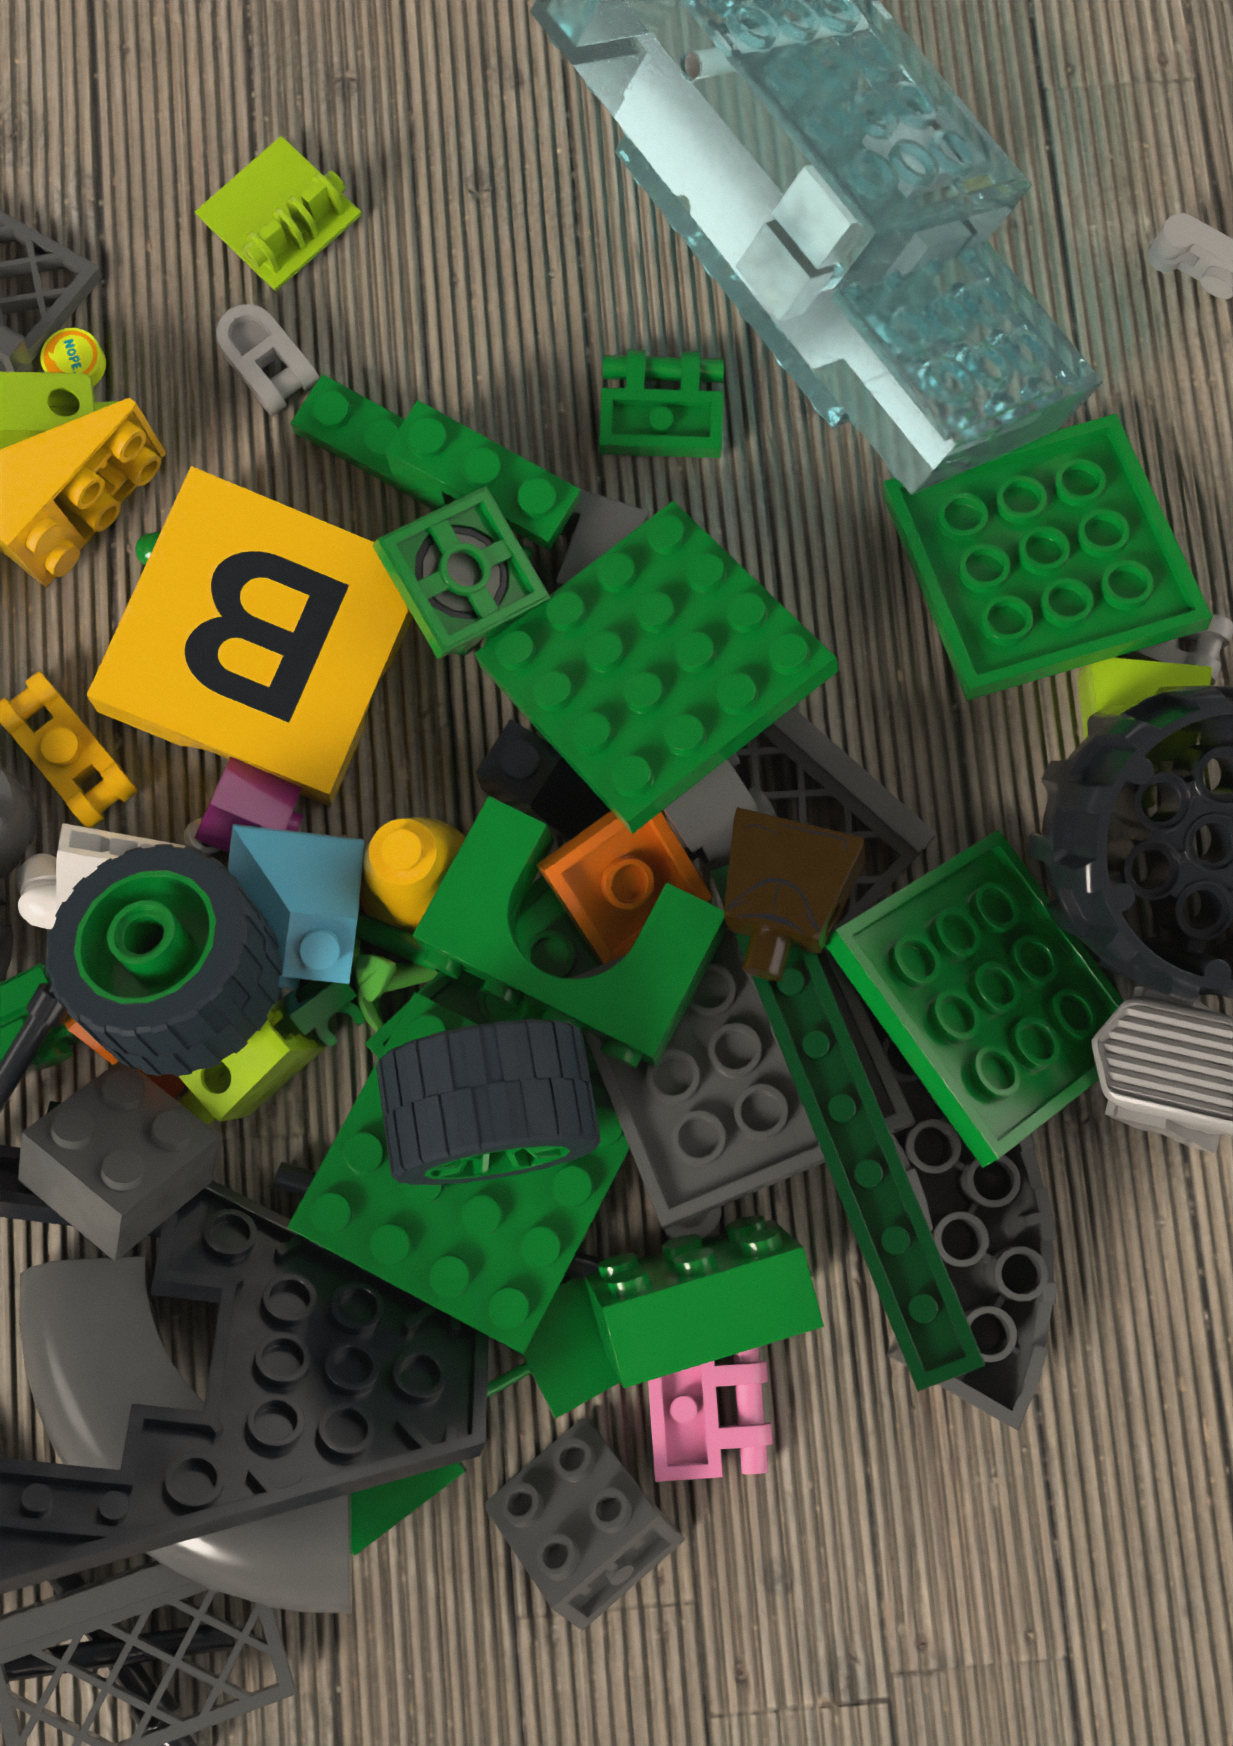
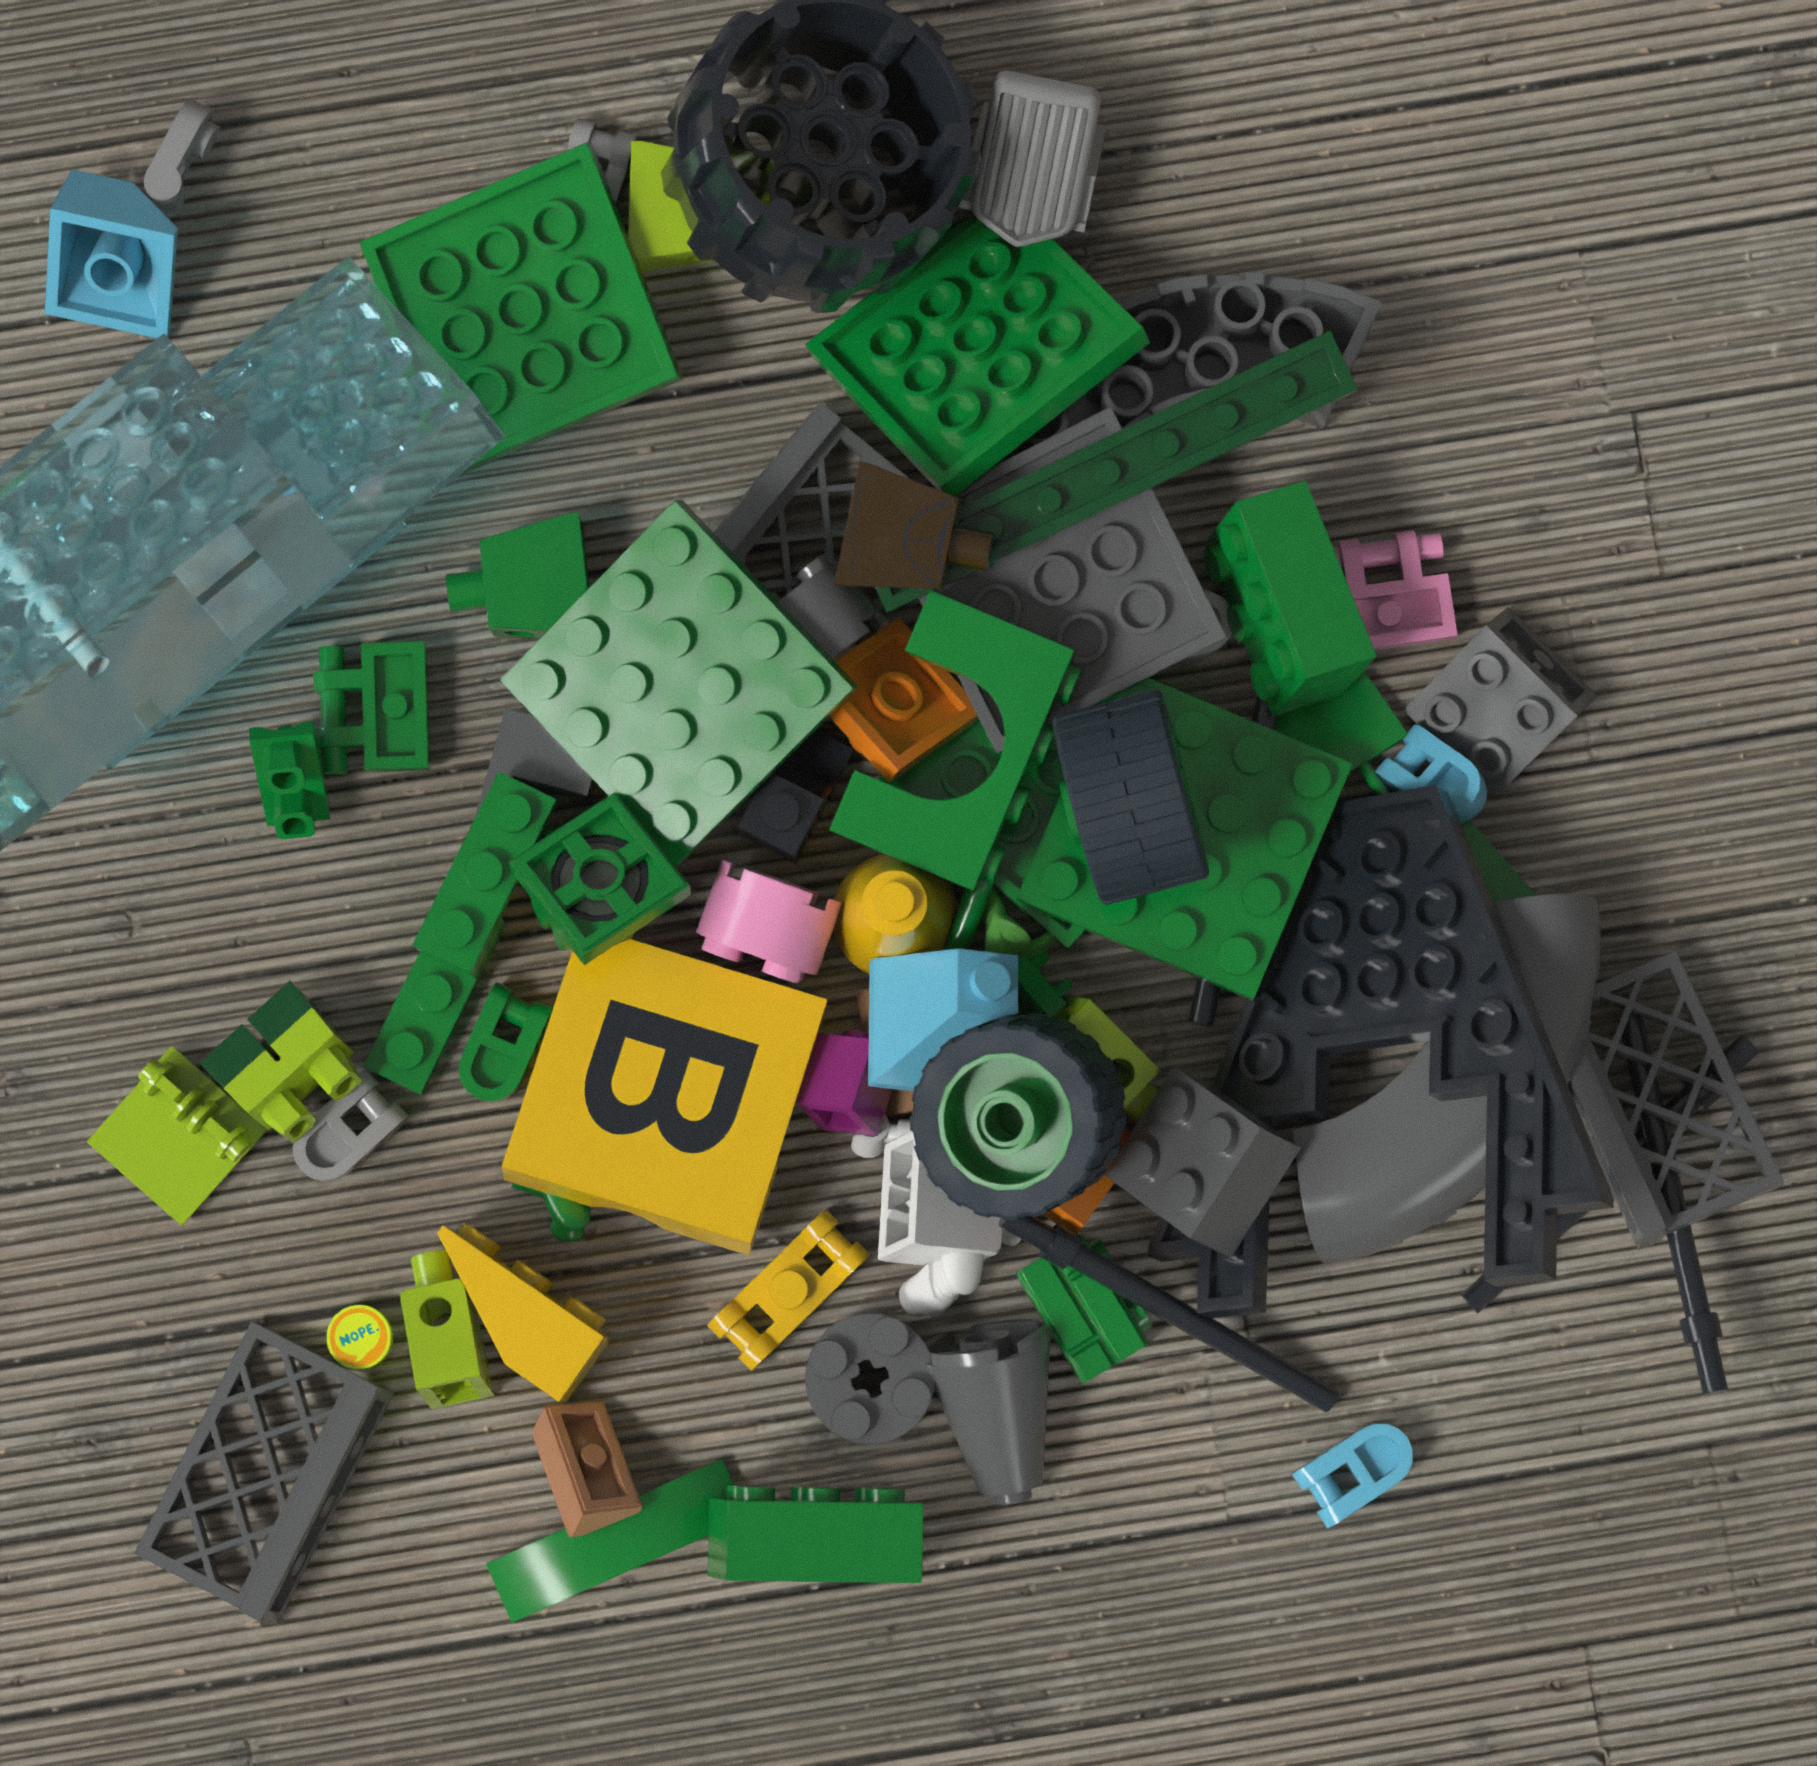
camera: 95 degrees left, 5 degrees up
none -> medium azure slope [45,169,178,340]
none -> lime hips [200,980,362,1143]
none -> green hips [249,721,331,840]
none -> green torso [446,512,590,639]
none -> green plate [458,982,554,1103]
none -> bright pink brick [696,859,843,984]
none -> medium azure plate [1375,724,1487,823]

